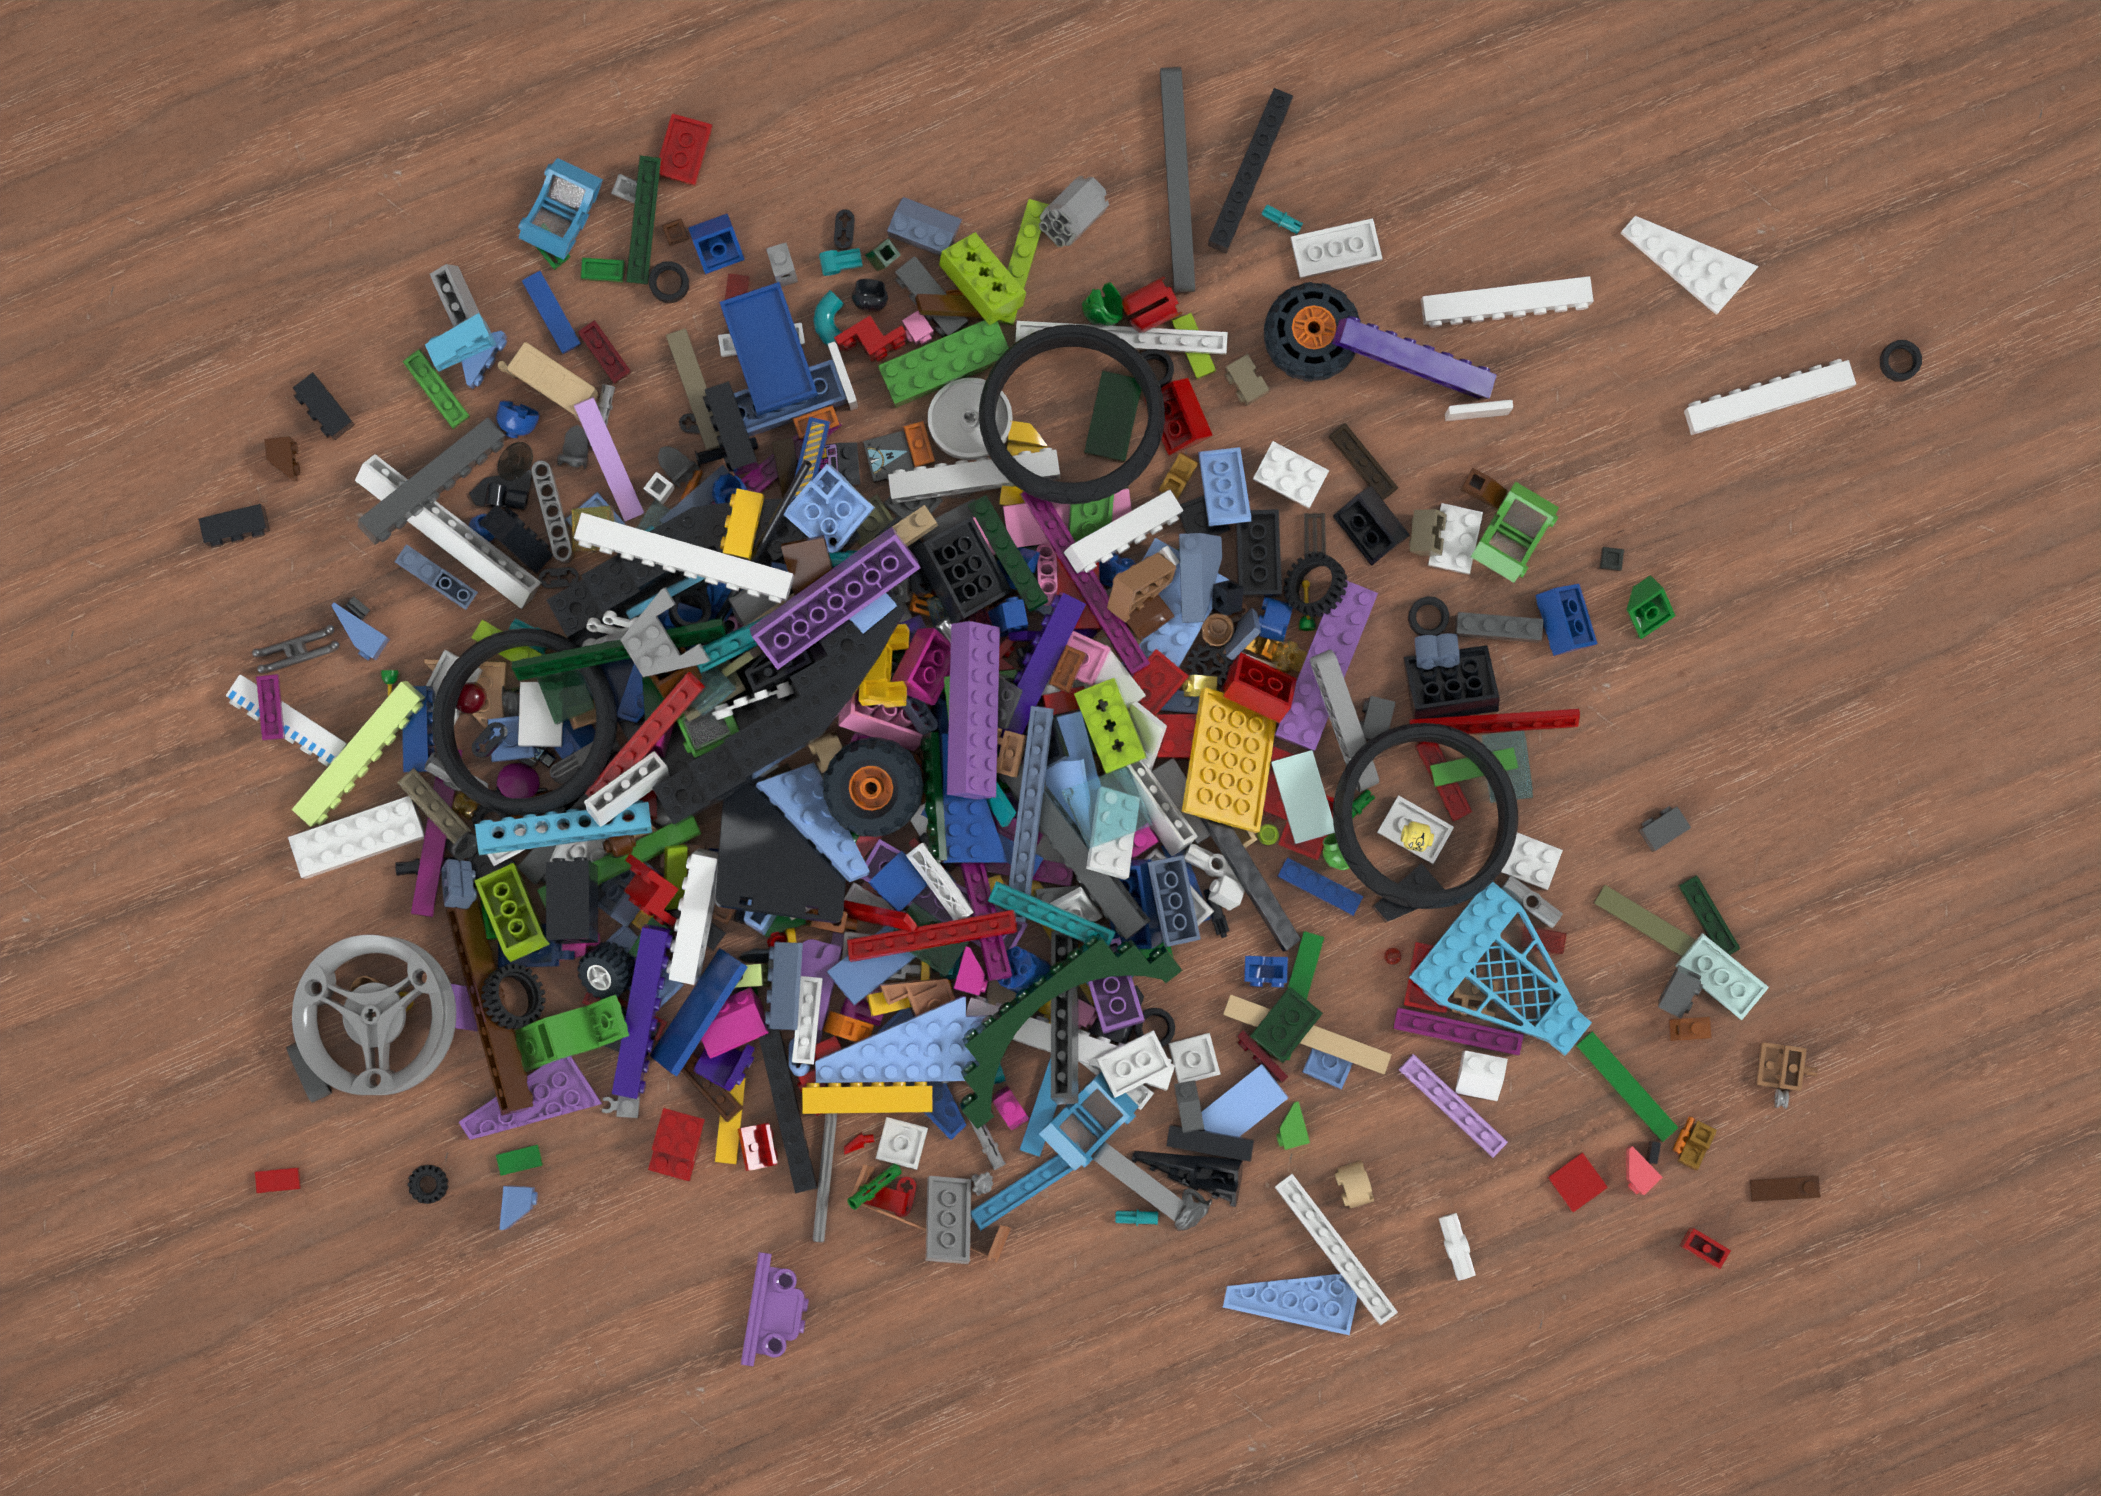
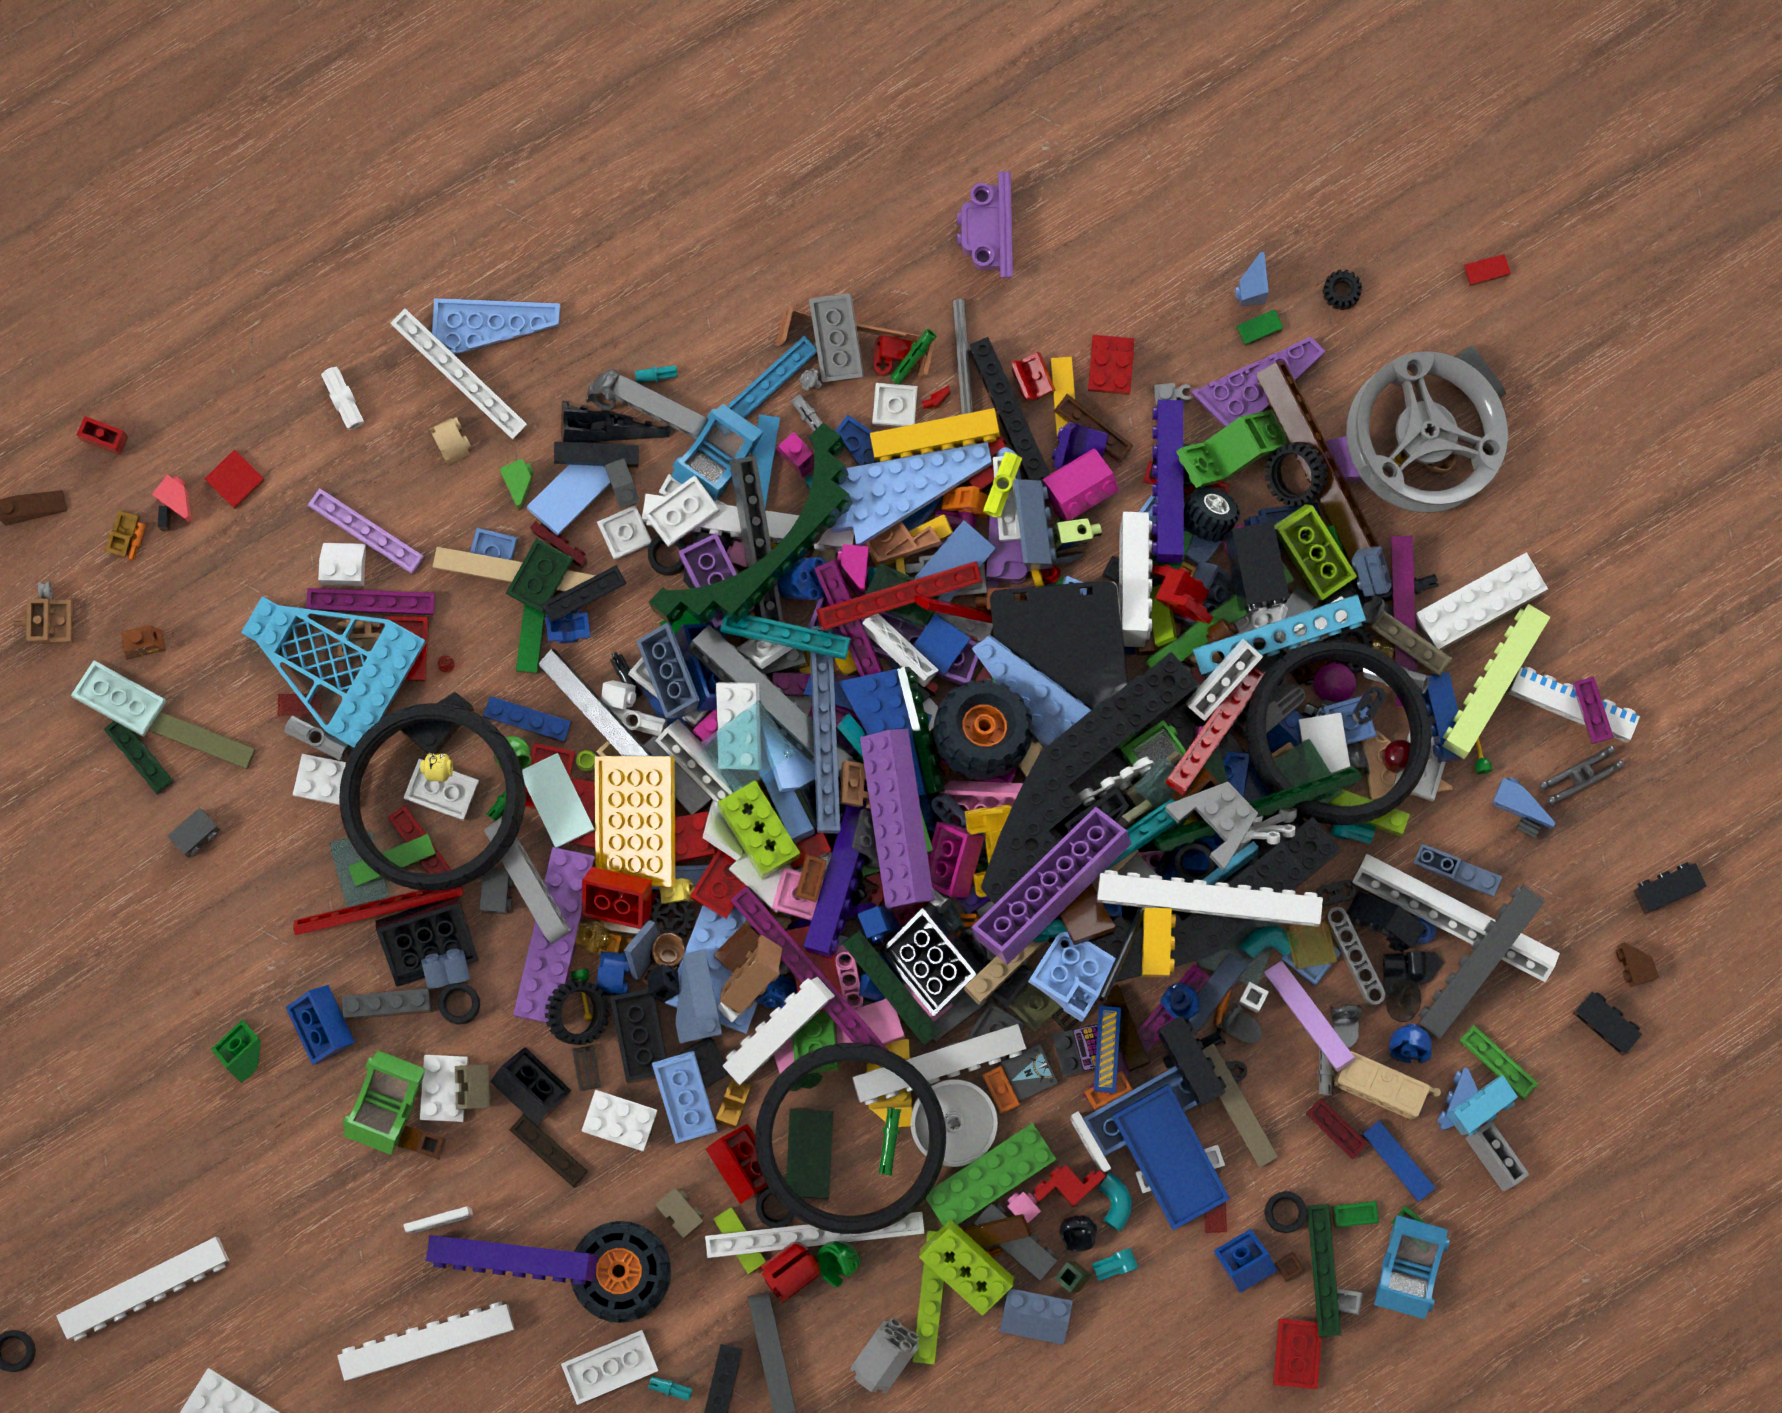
camera: 175 degrees right, 5 degrees down
blue tile [650,948,748,1076] -> none
light grey torso [766,243,798,287] -> none
black beam [834,209,855,251] -> none
light blue tile [850,593,896,633] -> none
green tile [1576,1031,1678,1142] -> none
pearl dark grey tile [1600,547,1624,571] -> none
dark grey brick [1658,964,1703,1018] -> none
none -> black tile [541,565,627,623]
none -> green pin [878,1108,901,1176]
none -> neon yellow piece [983,452,1022,518]

